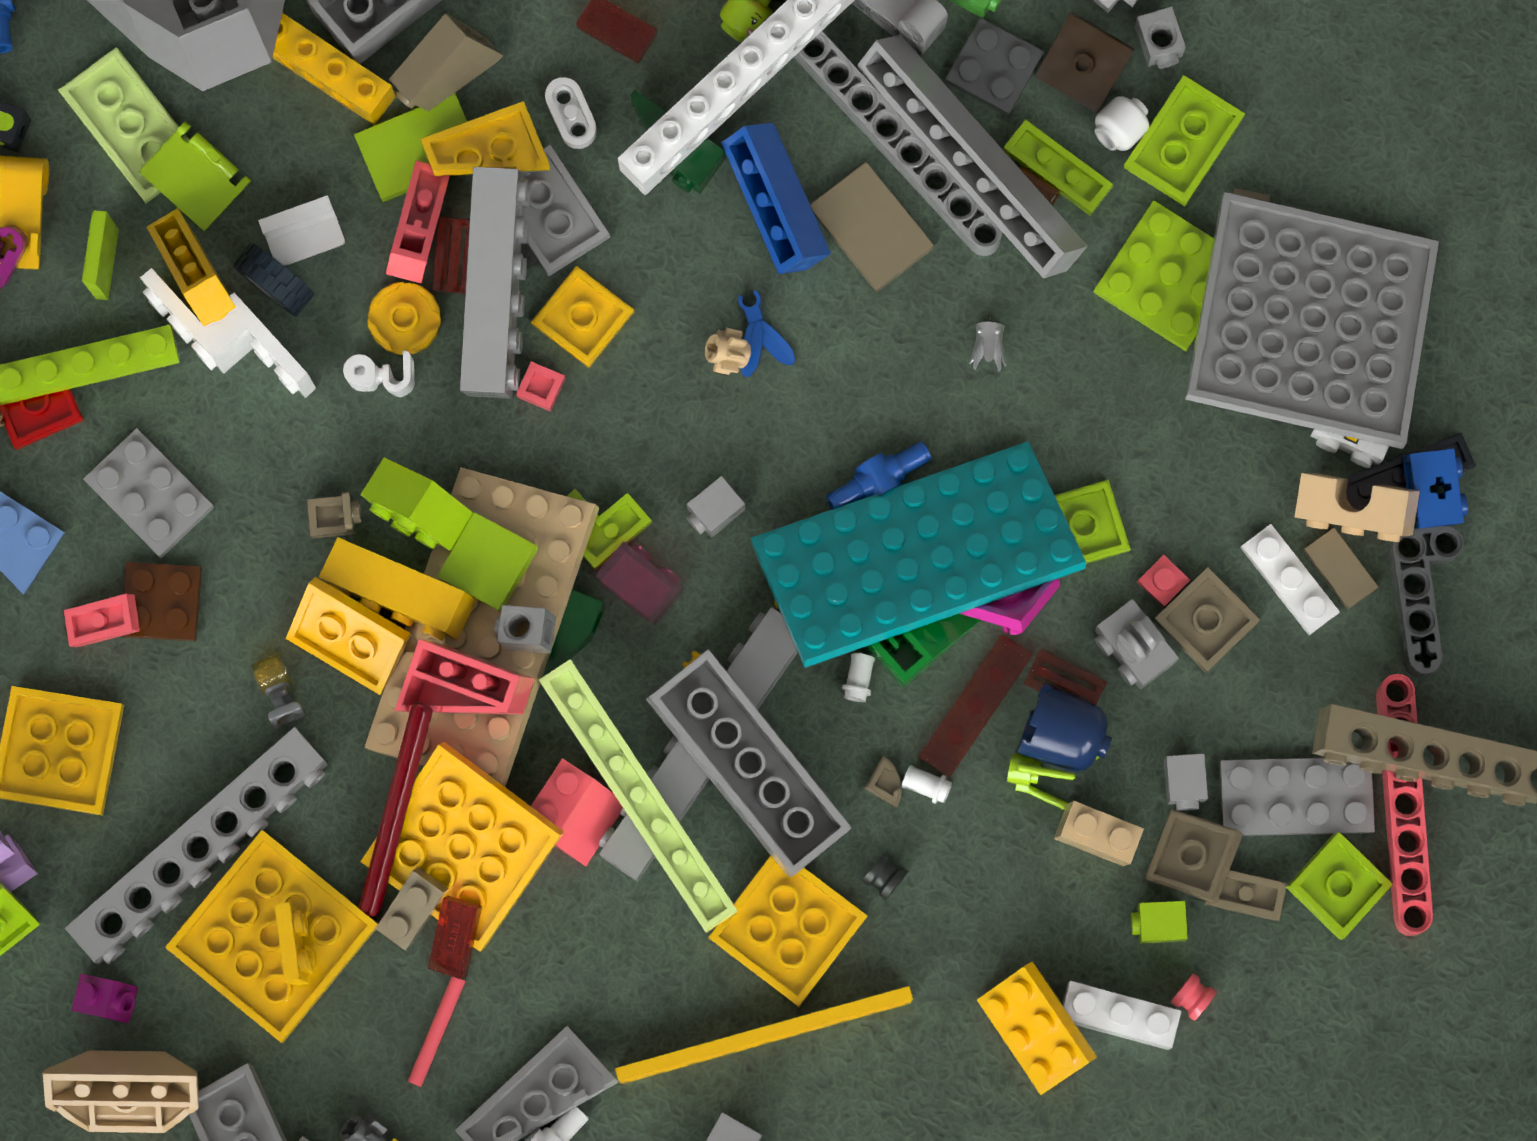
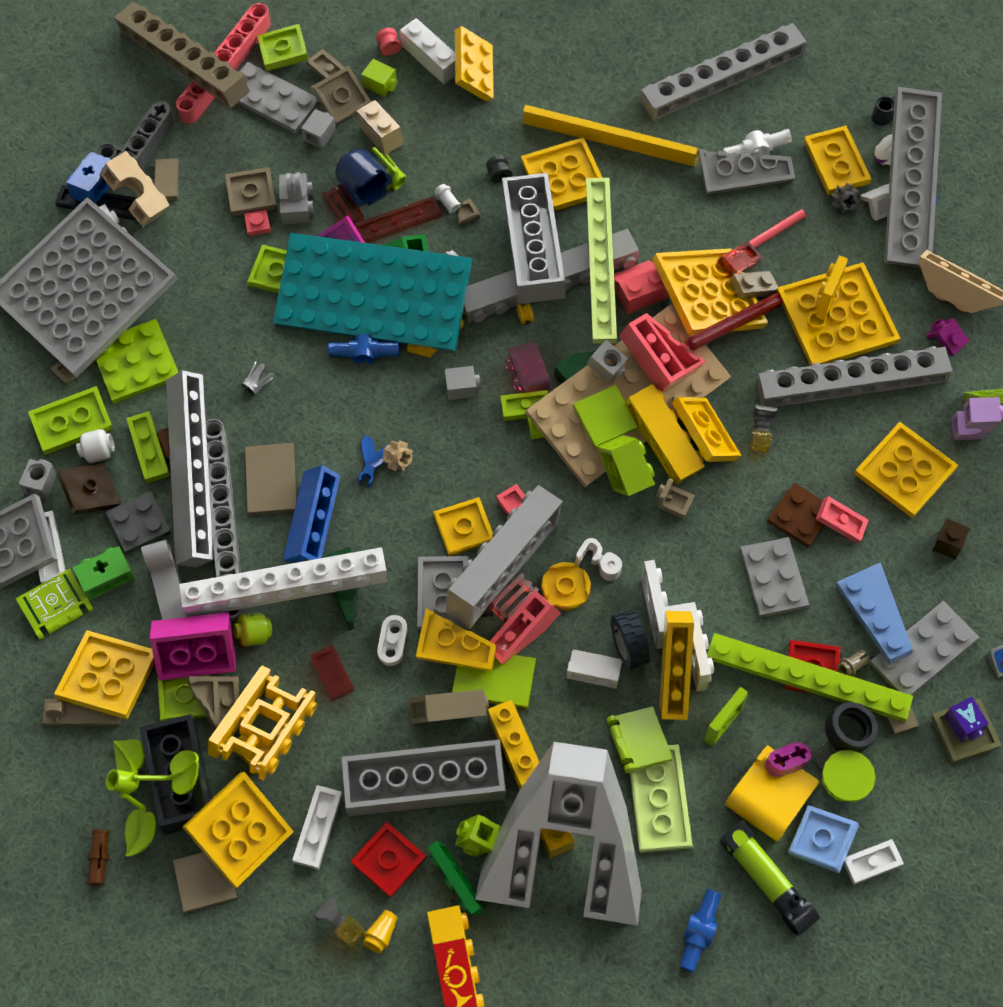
camera: 150 degrees left, 15 degrees down
white plate [1240,524,1340,636] -> none

